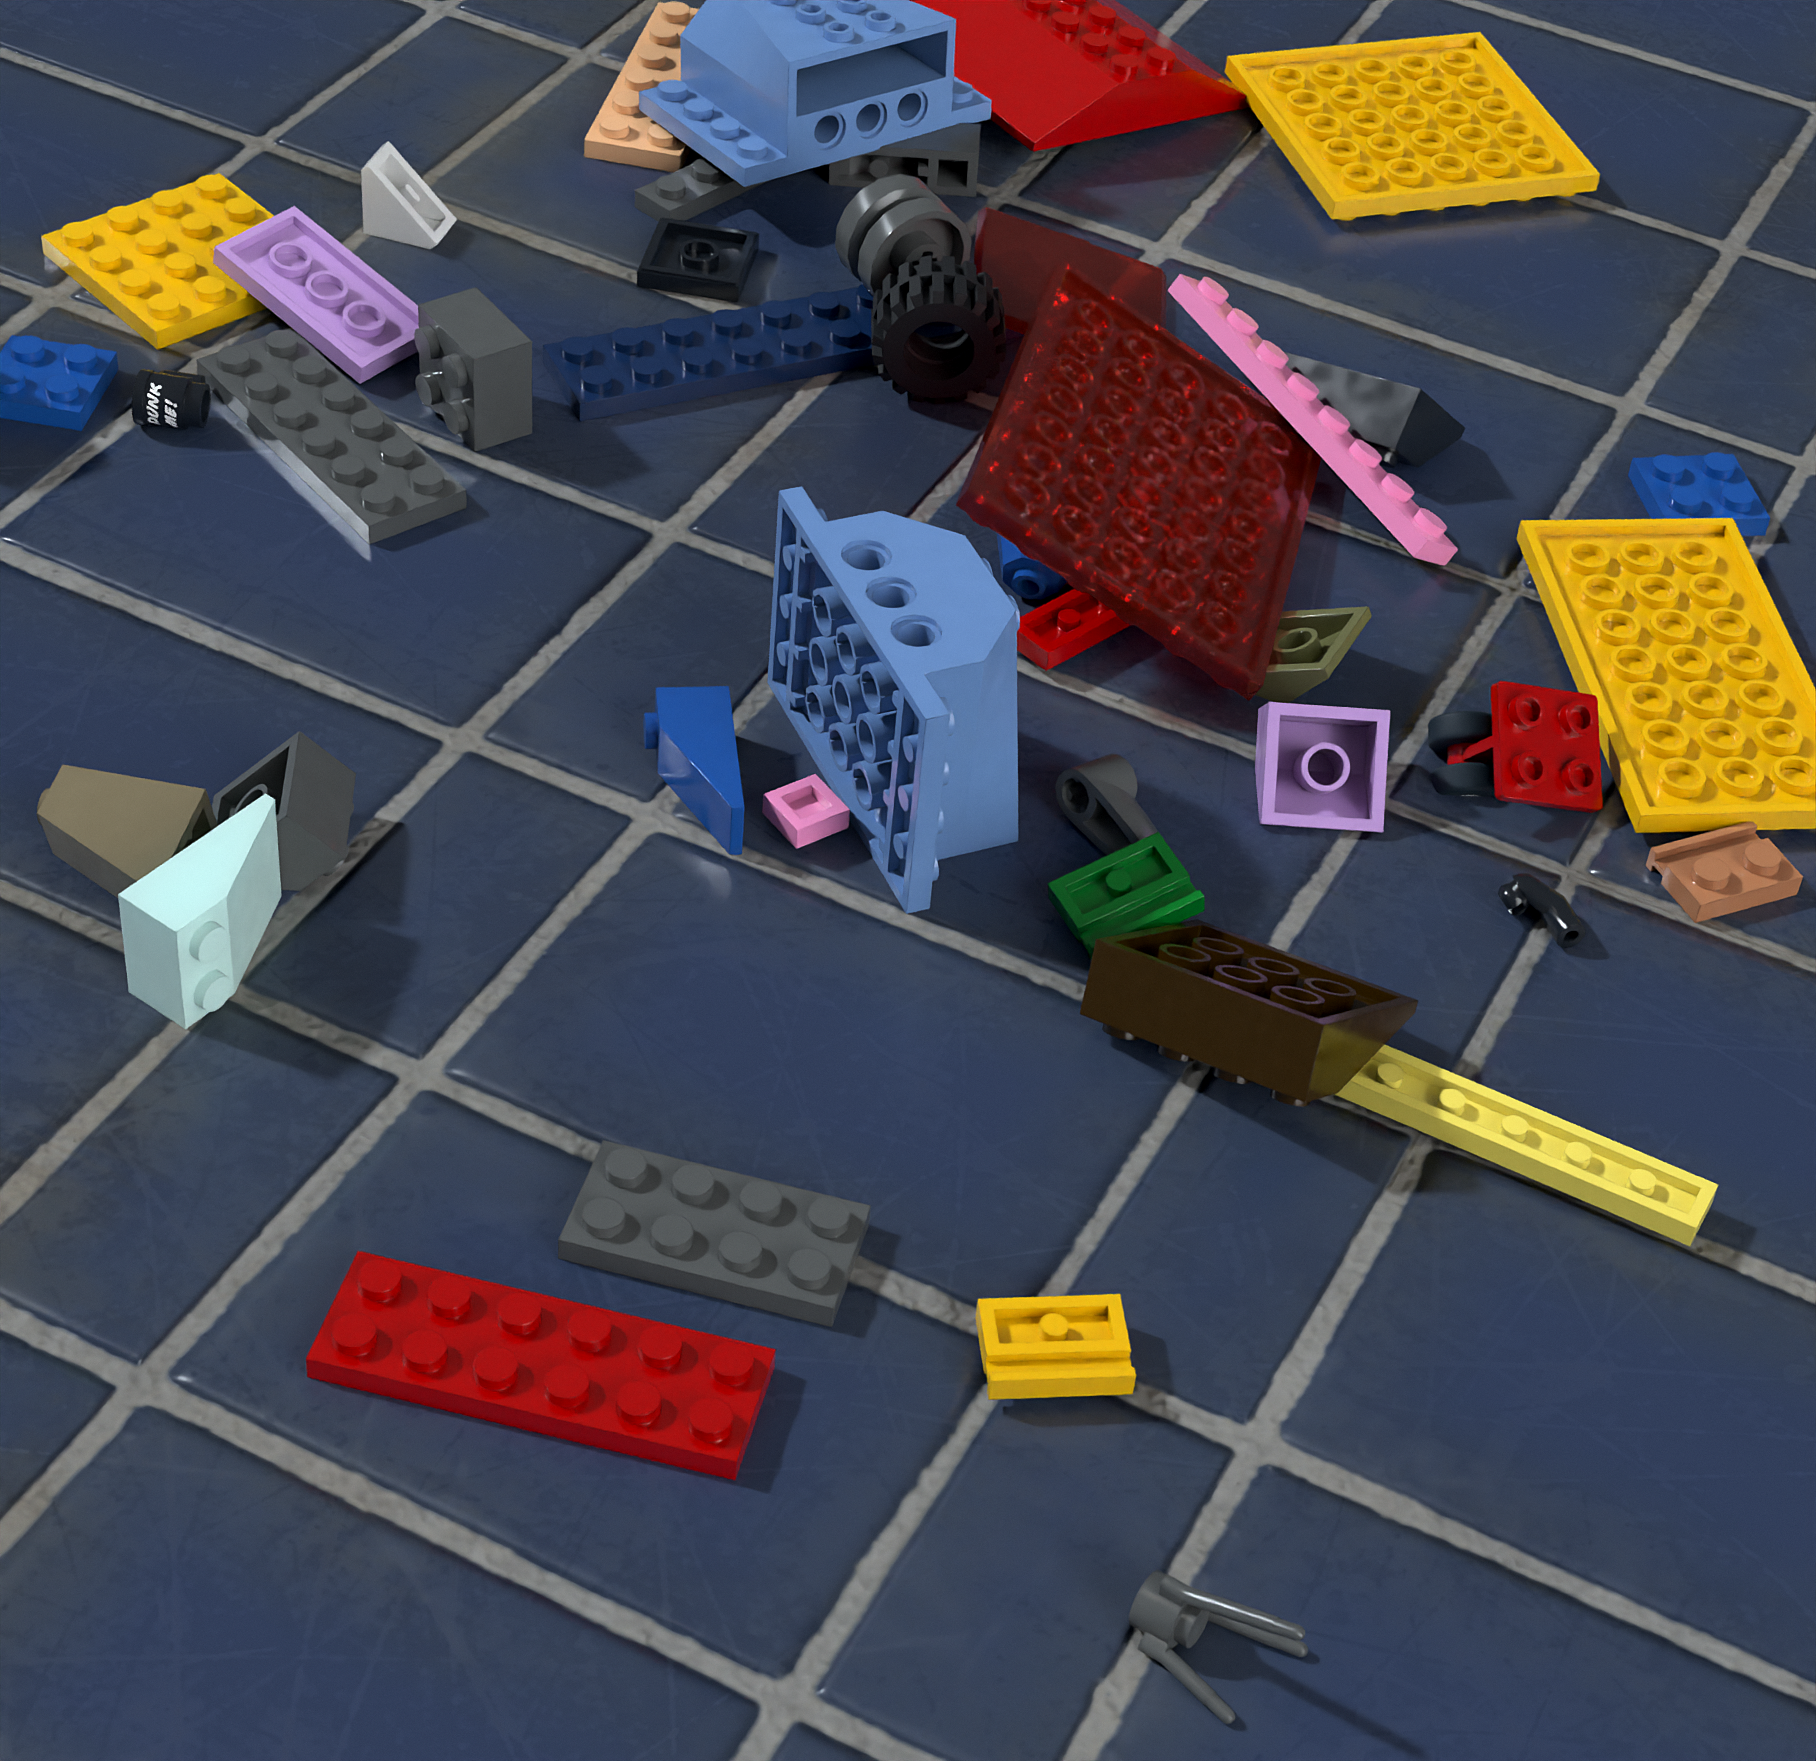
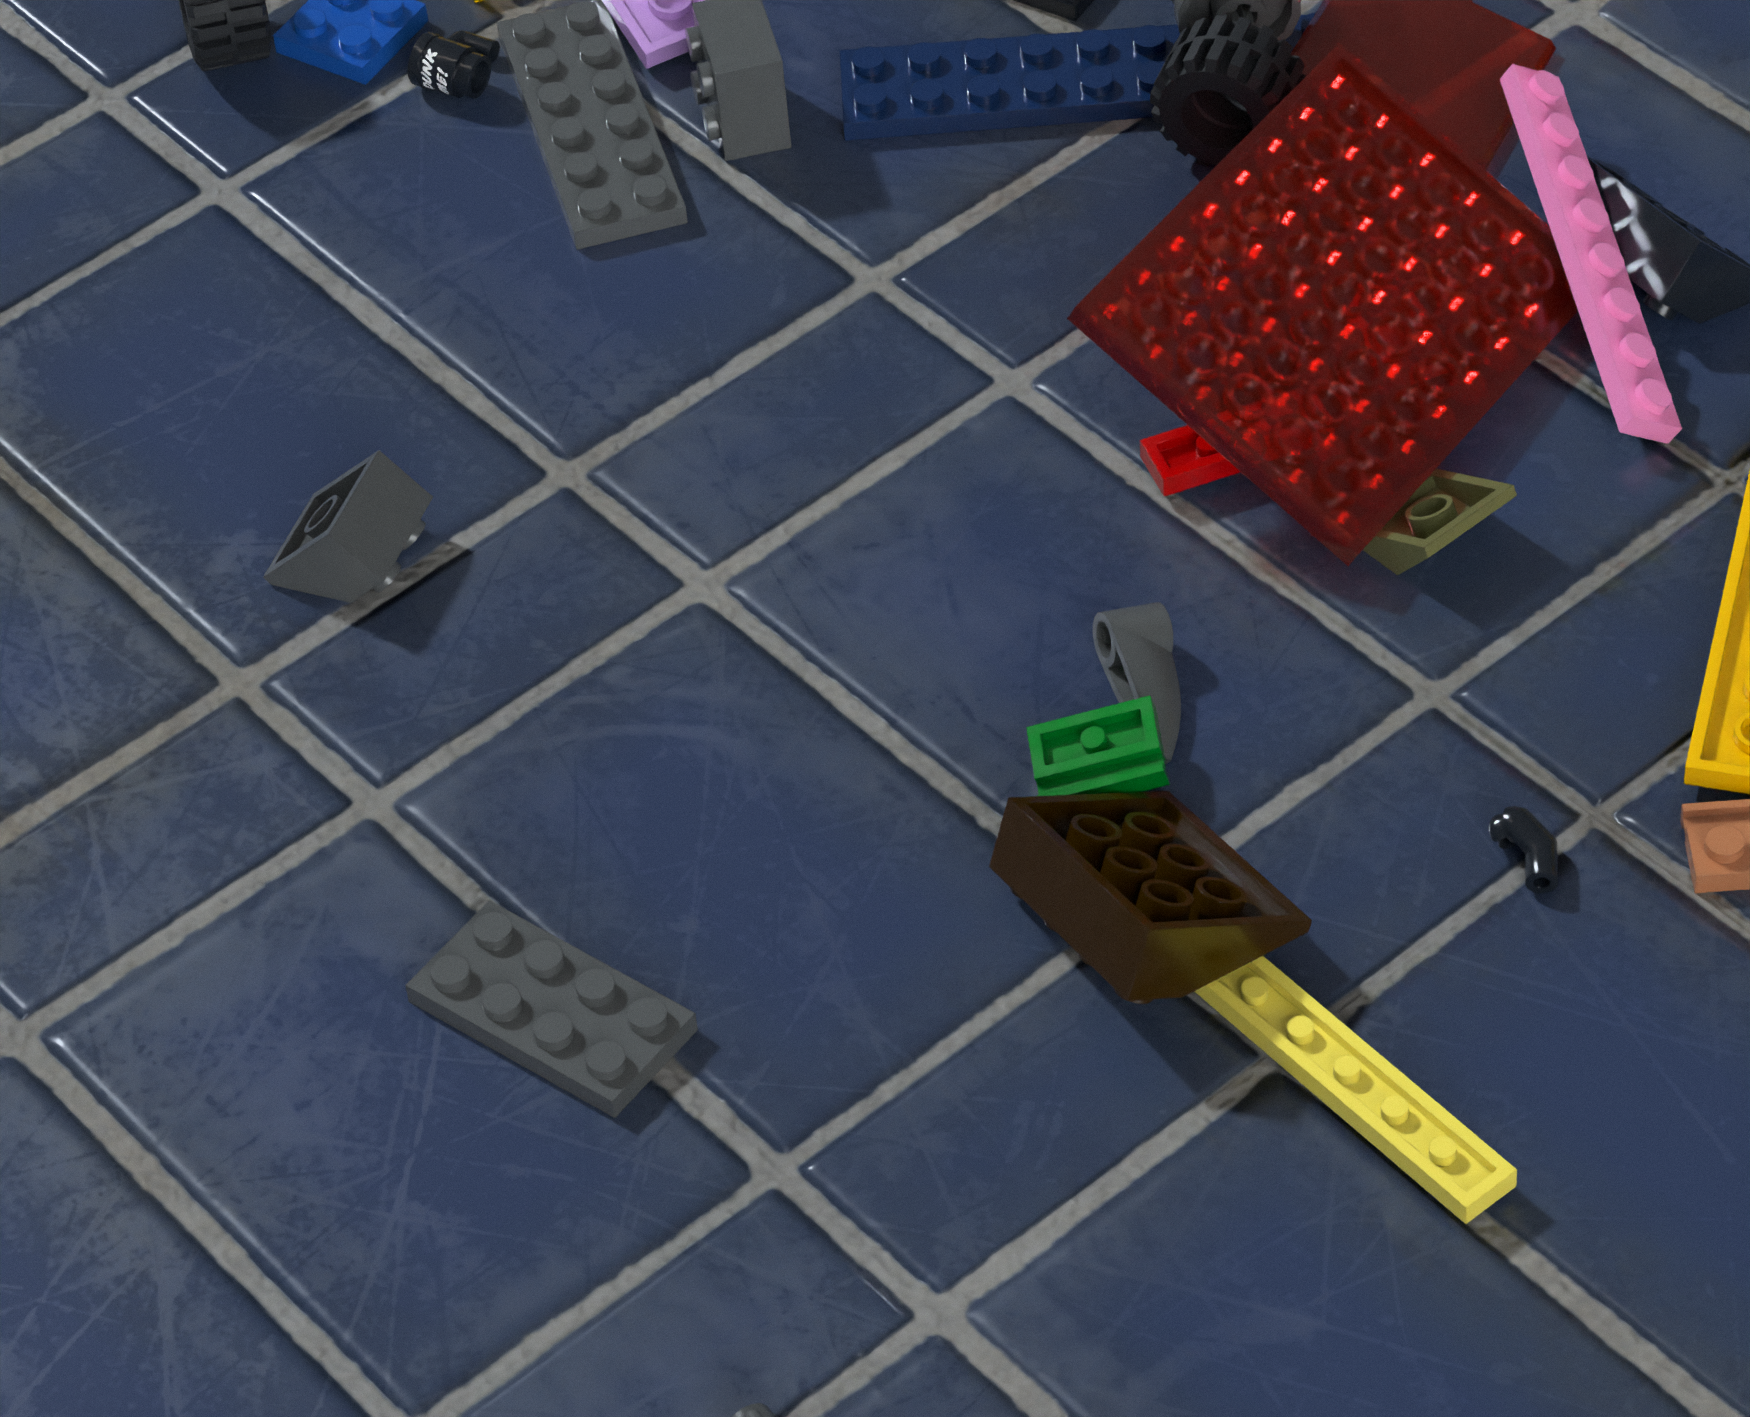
camera: 30 degrees right, 5 degrees up
dark tan slope [37,765,218,898] -> none
light aqua slope [118,793,282,1029] -> none
red plate [306,1251,776,1480] -> none
blue slope [643,686,745,855] -> none
bright pink plate [762,774,850,849] -> none
medium blue wedge [767,486,1020,914] -> none
yellow plate [975,1294,1136,1400] -> none
lavender slope [1255,702,1390,833] -> none
red plate [1428,681,1603,813] -> none

